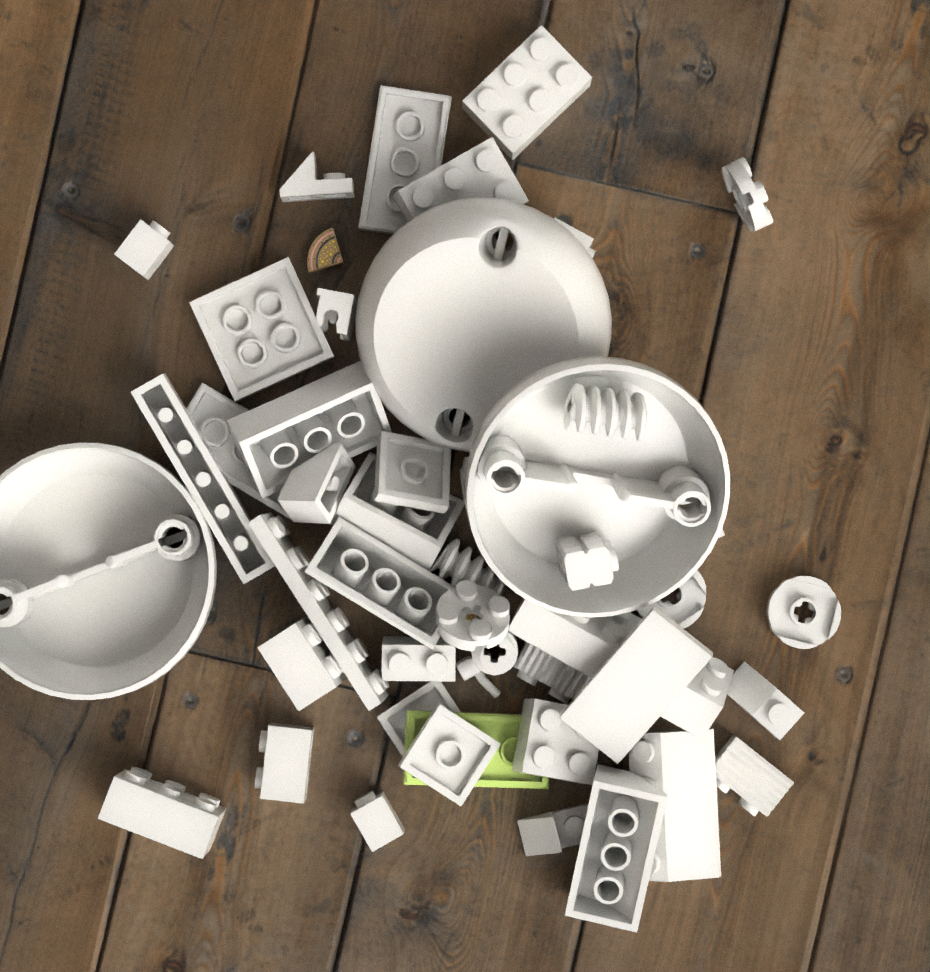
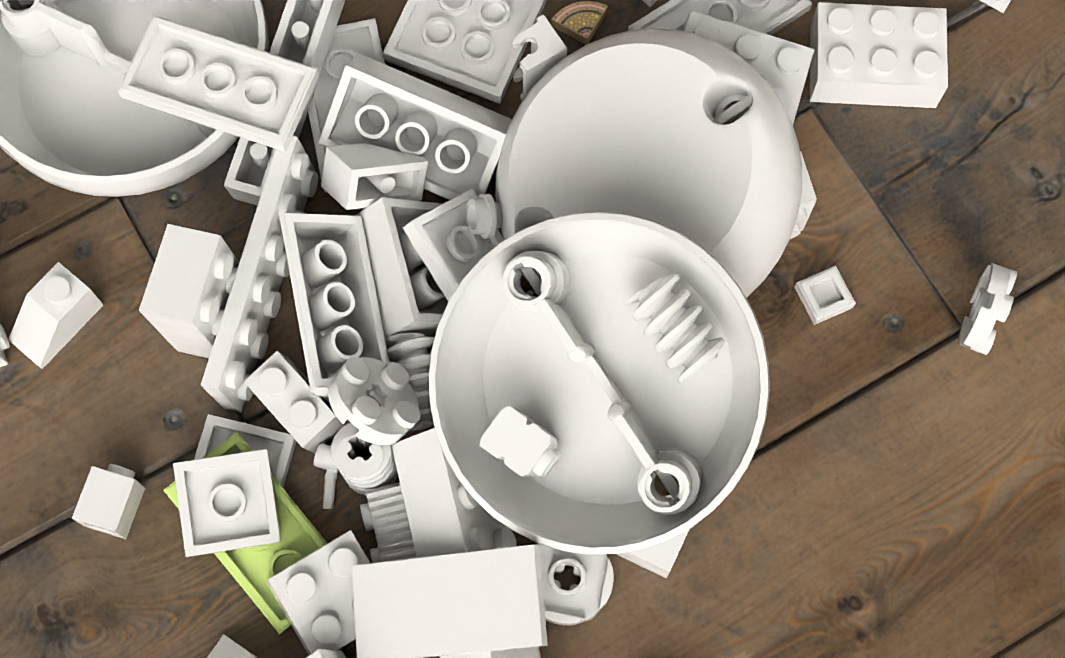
camera: 45 degrees right, 15 degrees down
white brick [255,722,314,804] -> none
none -> white slope [8,262,103,369]
none -> white tile [118,15,319,152]
none -> white plate [467,194,502,239]
none -> white tile [795,266,856,325]

